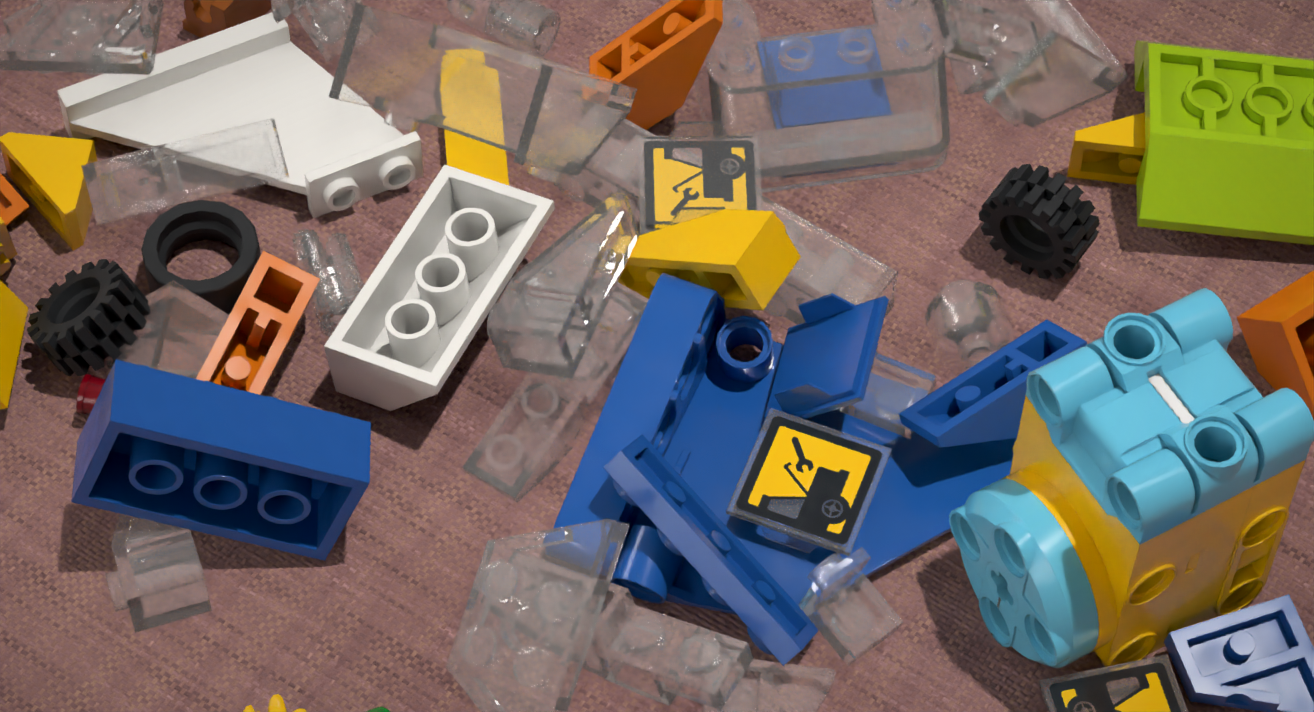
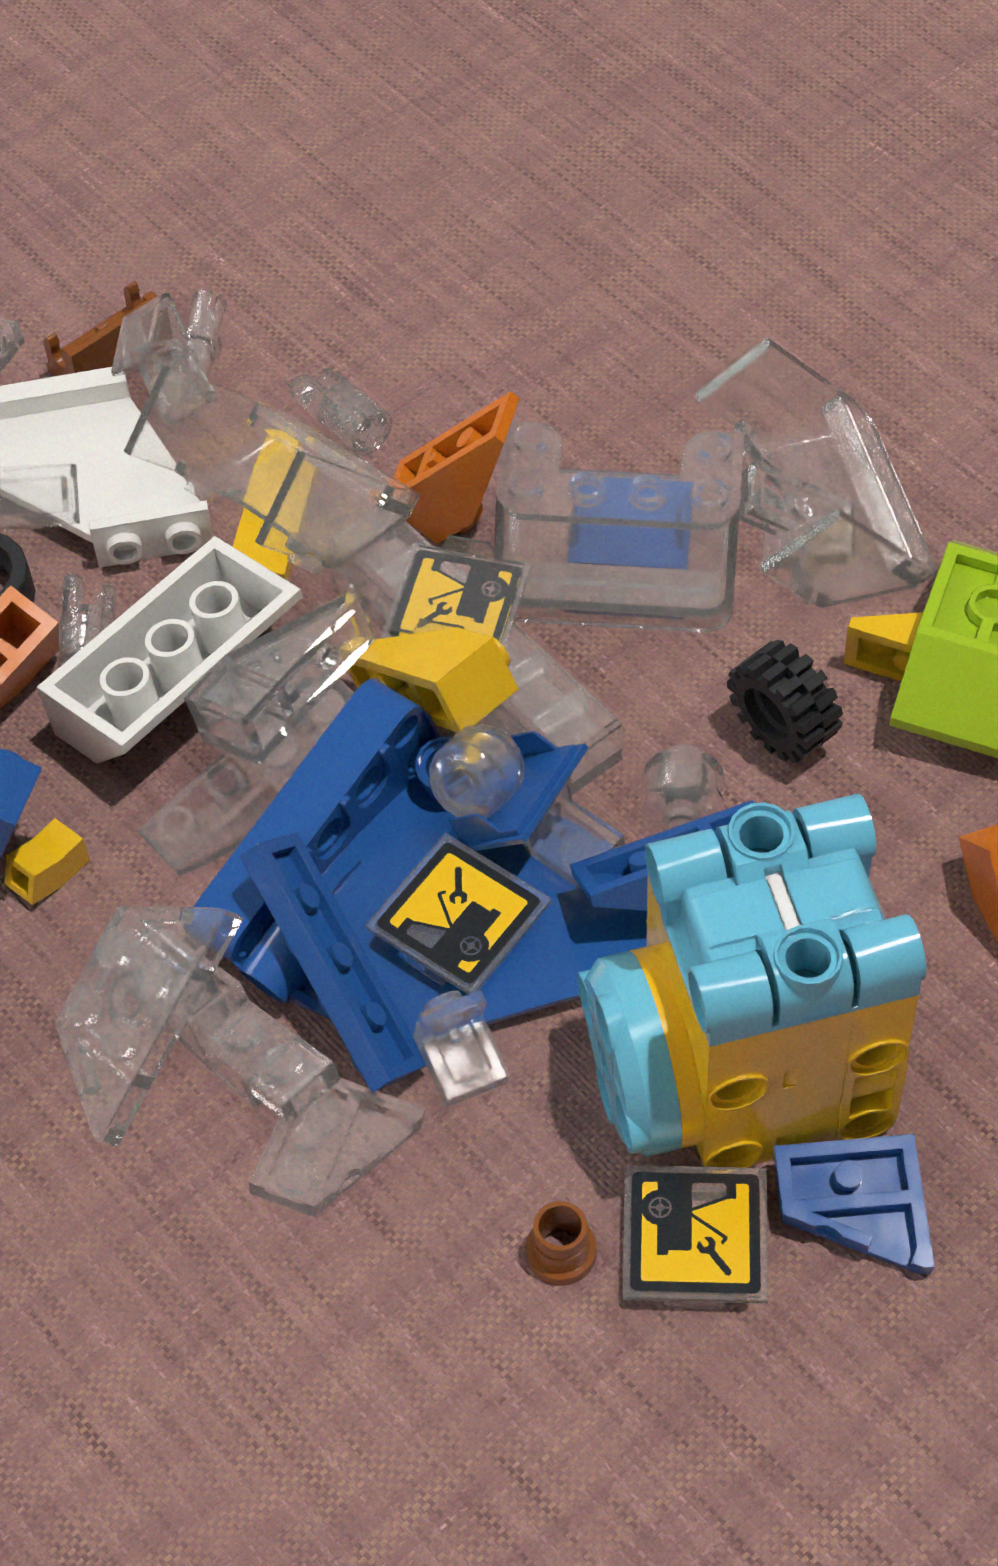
camera: 20 degrees right, 0 degrees up
none -> yellow piece [4,818,90,905]
none -> clear head [429,724,525,818]

